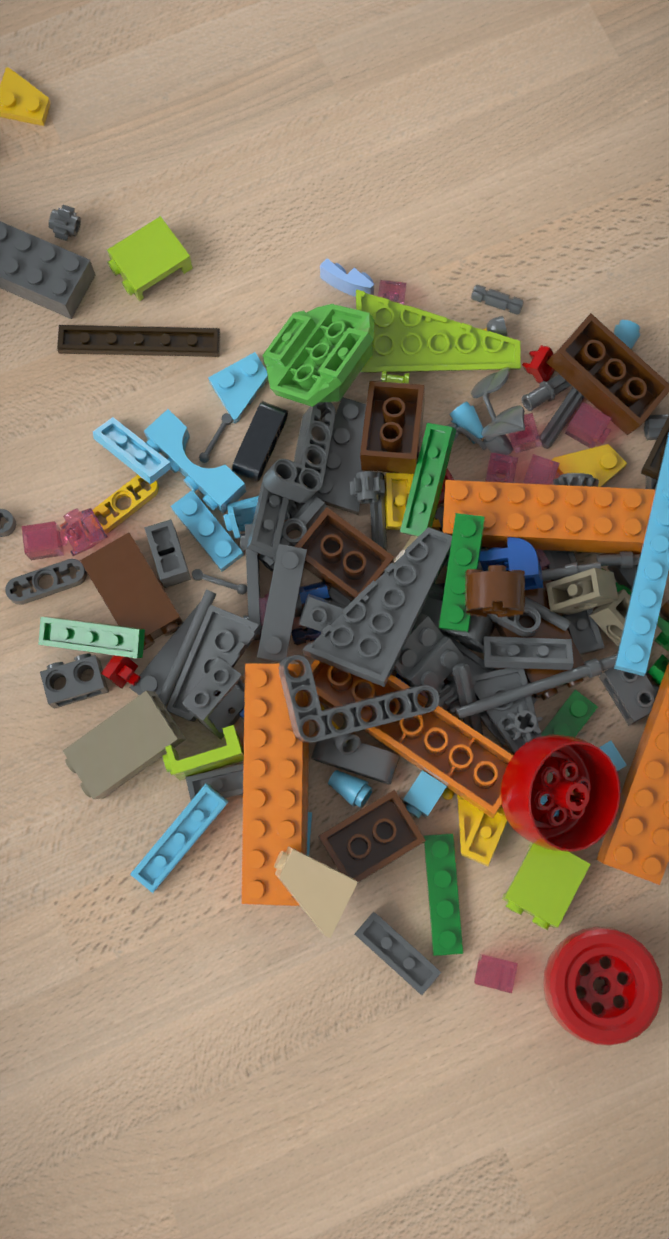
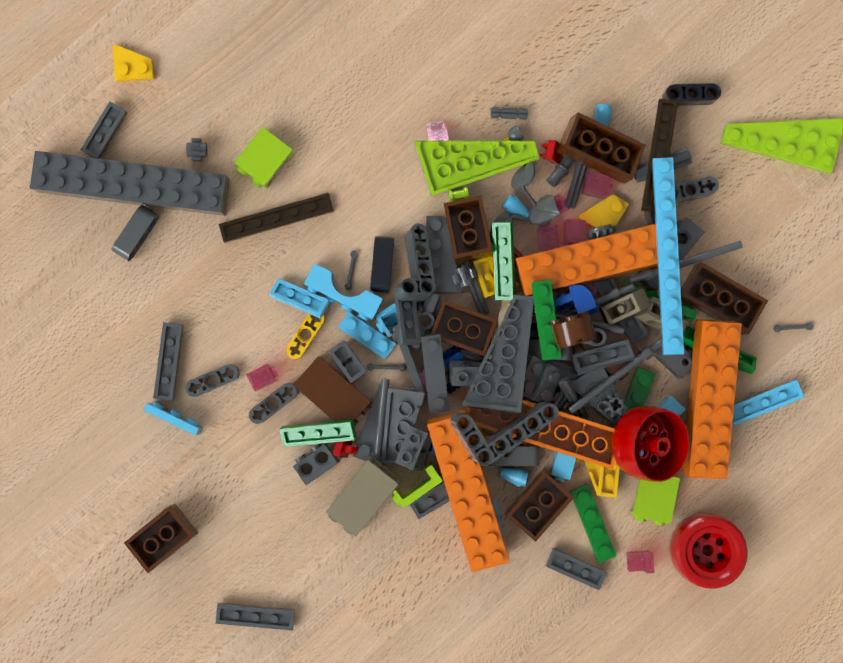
camera: 20 degrees left, 10 degrees up
clear pink brick [60,508,108,556] -> none
medium azure tile [130,783,229,893] -> none
medium azure wing [208,352,268,423] -> none
bright green piece [263,304,375,407] -> none
tan slope [274,846,358,938] -> none
light blue slope [320,258,374,297] -> none

